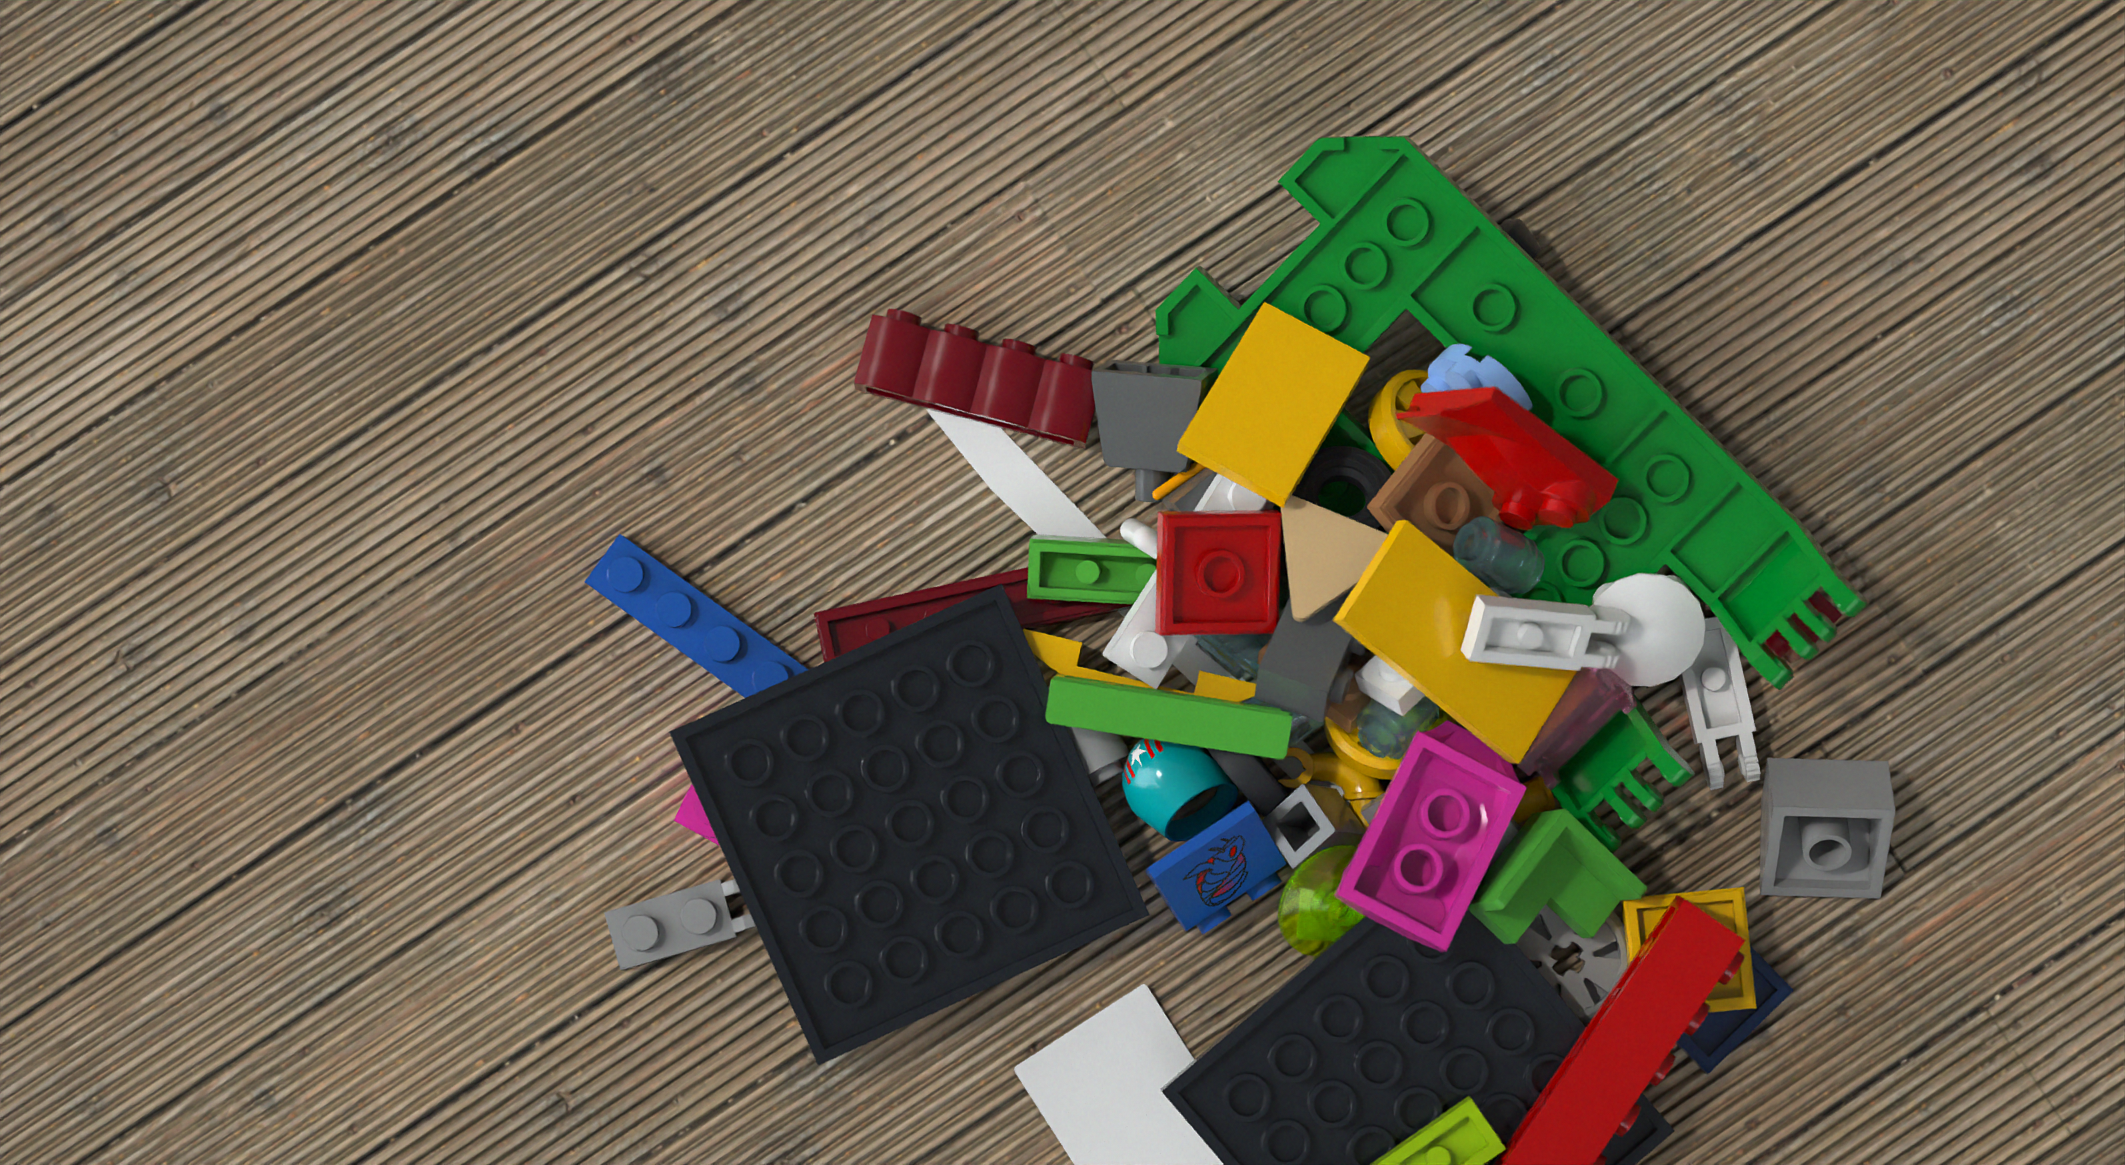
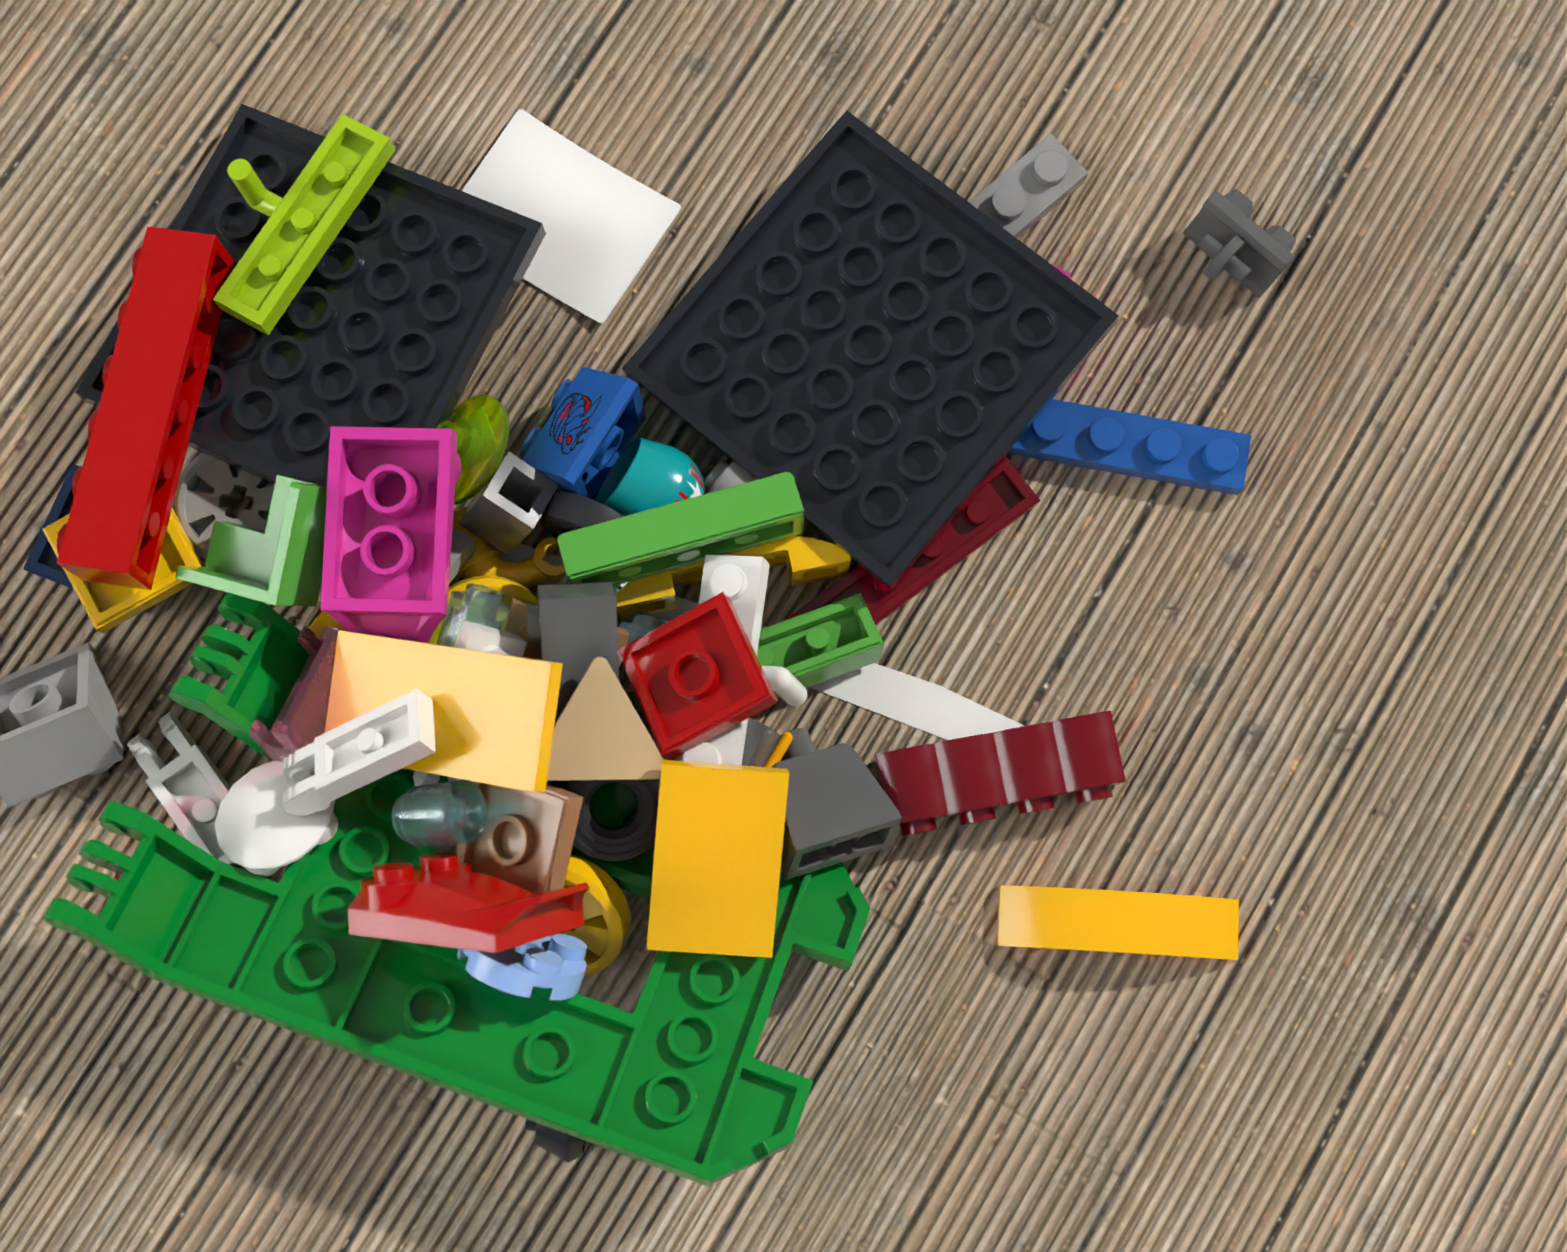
camera: 150 degrees right, 5 degrees down
none -> yellow slope [997,885,1239,960]
none -> dark grey hips [1183,189,1296,298]

